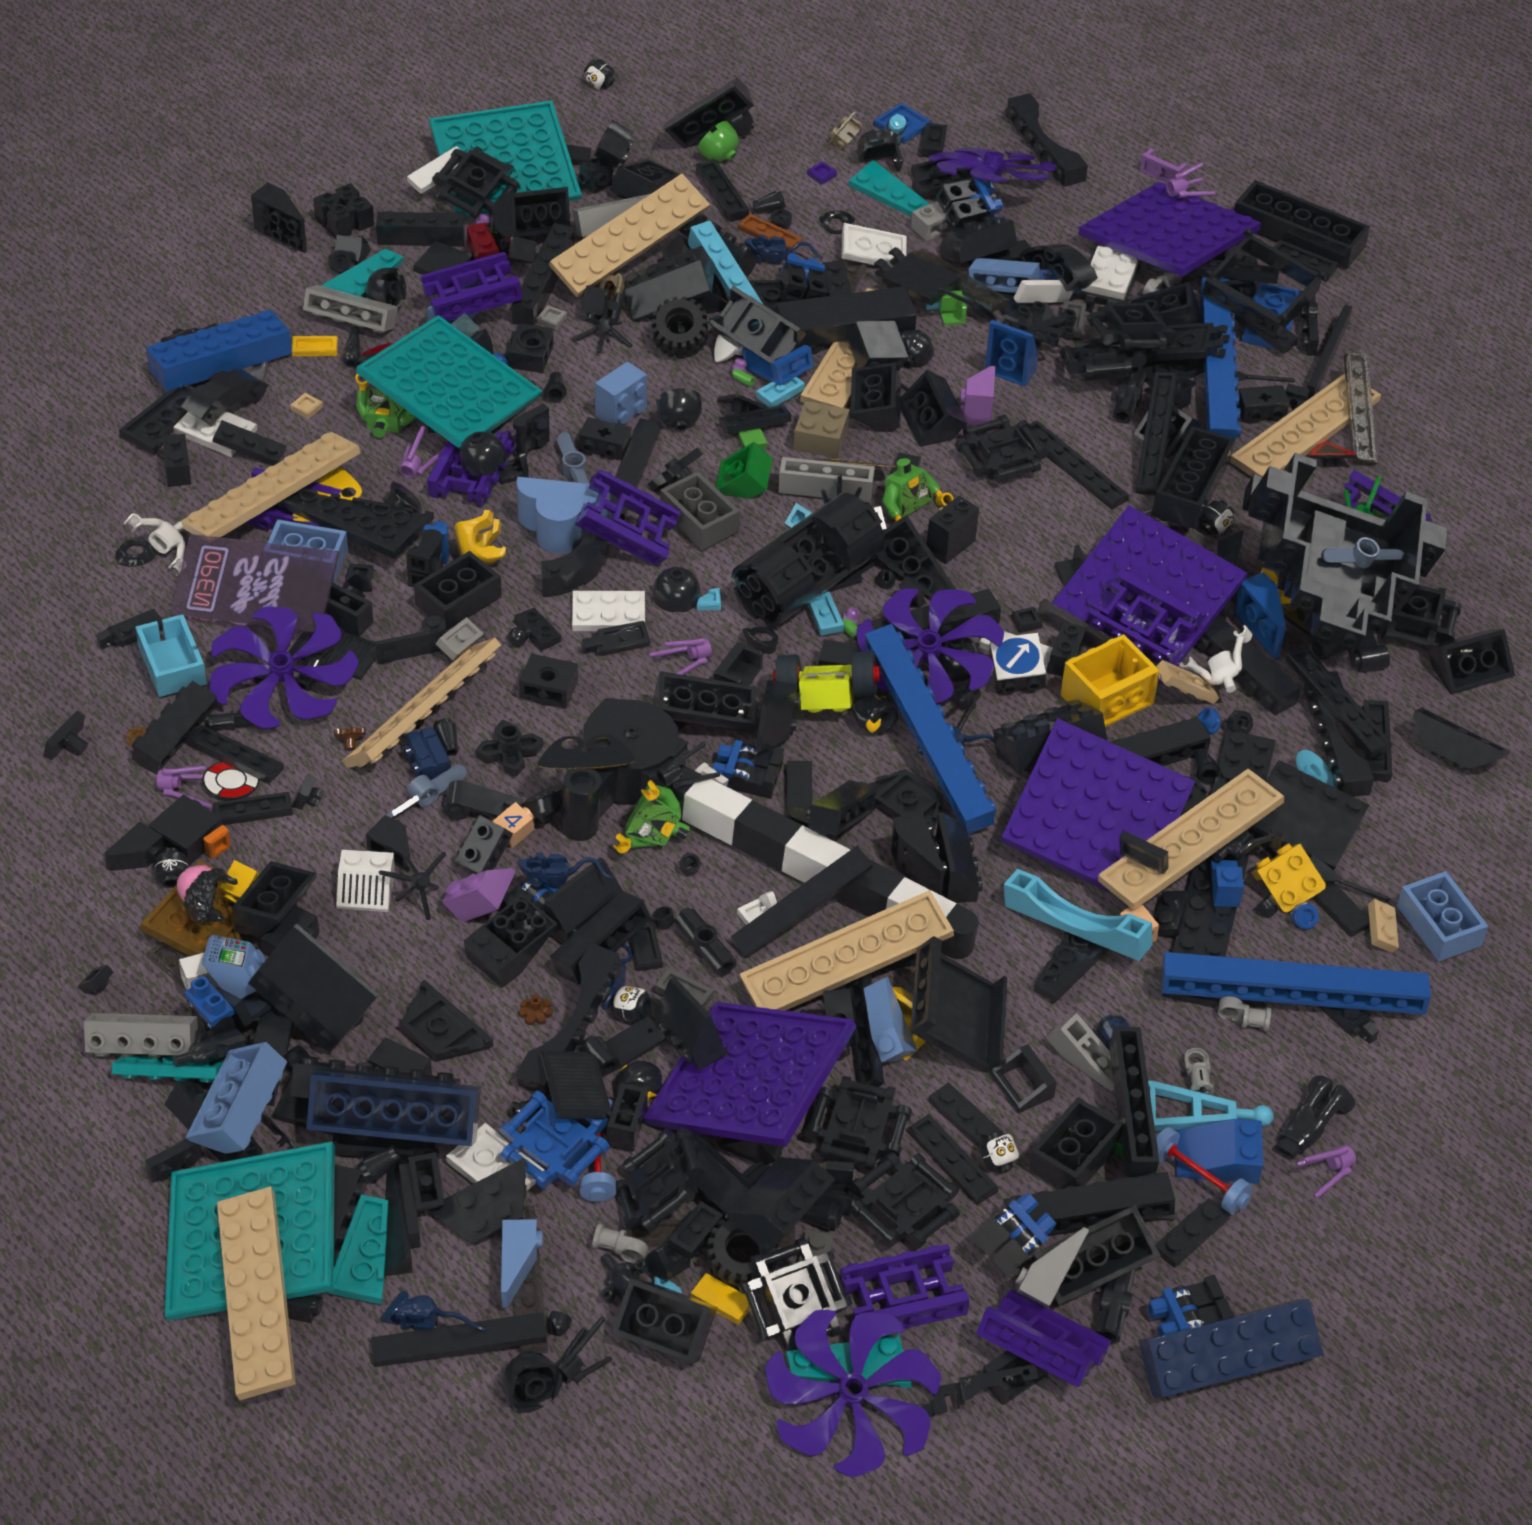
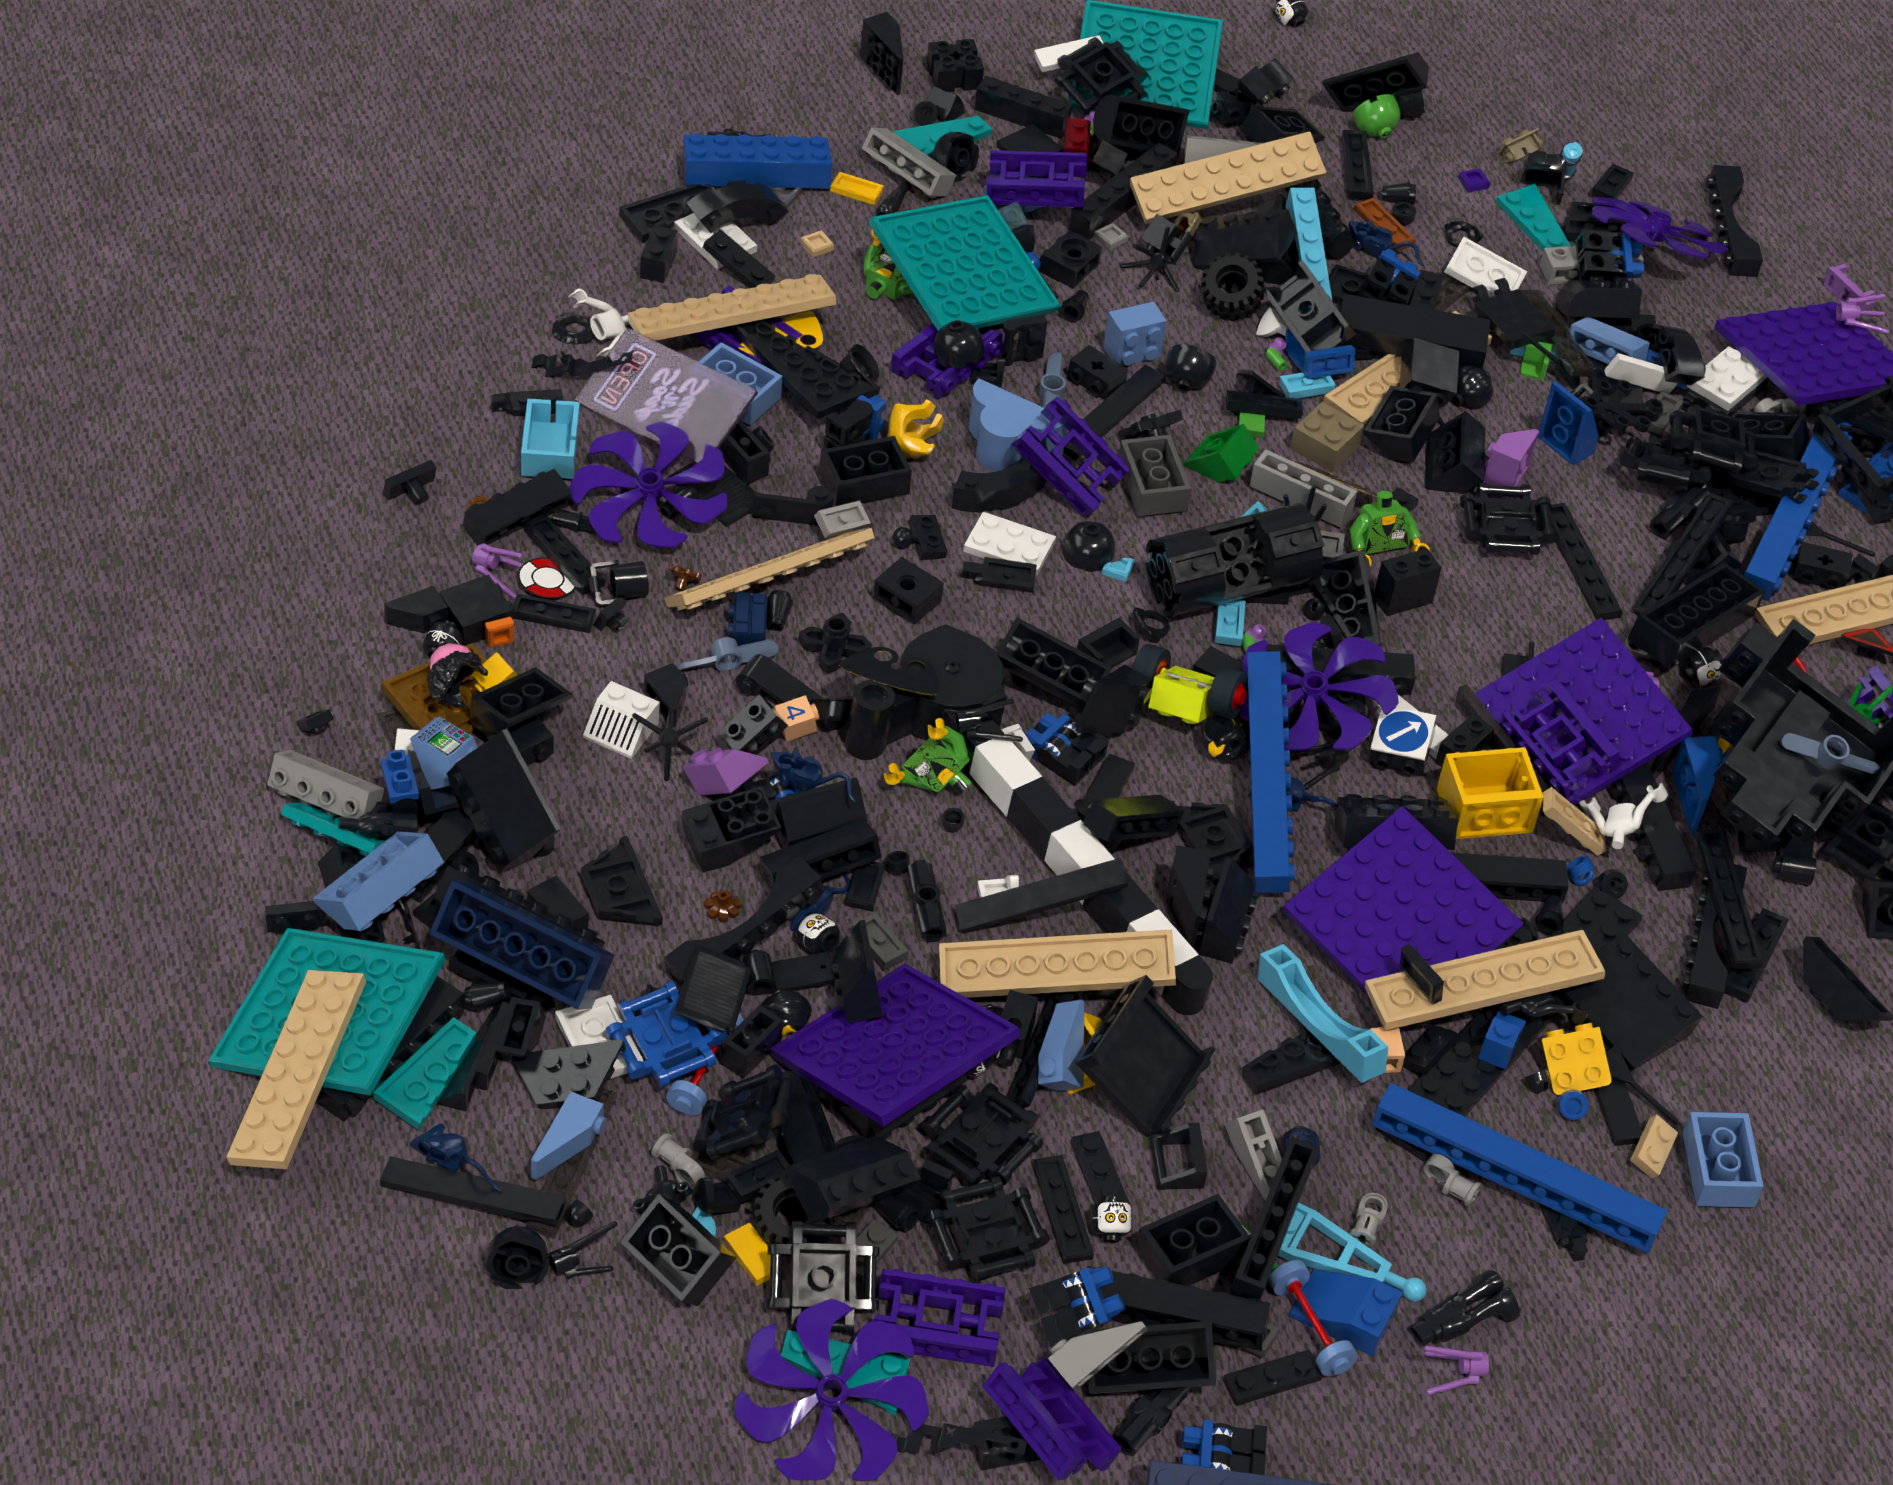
camera: 20 degrees right, 0 degrees up
black tile [344,564,374,592] -> none
medium lavender plant [398,425,444,478] -> none
medium lavender plant [649,638,712,675] -> none
blue tile [873,103,932,144] -> none
black tile [1011,607,1043,633] -> none
medium azure dish [1296,750,1334,787] -> none
none -> black piece [532,351,633,377]
none -> black piece [588,560,649,607]

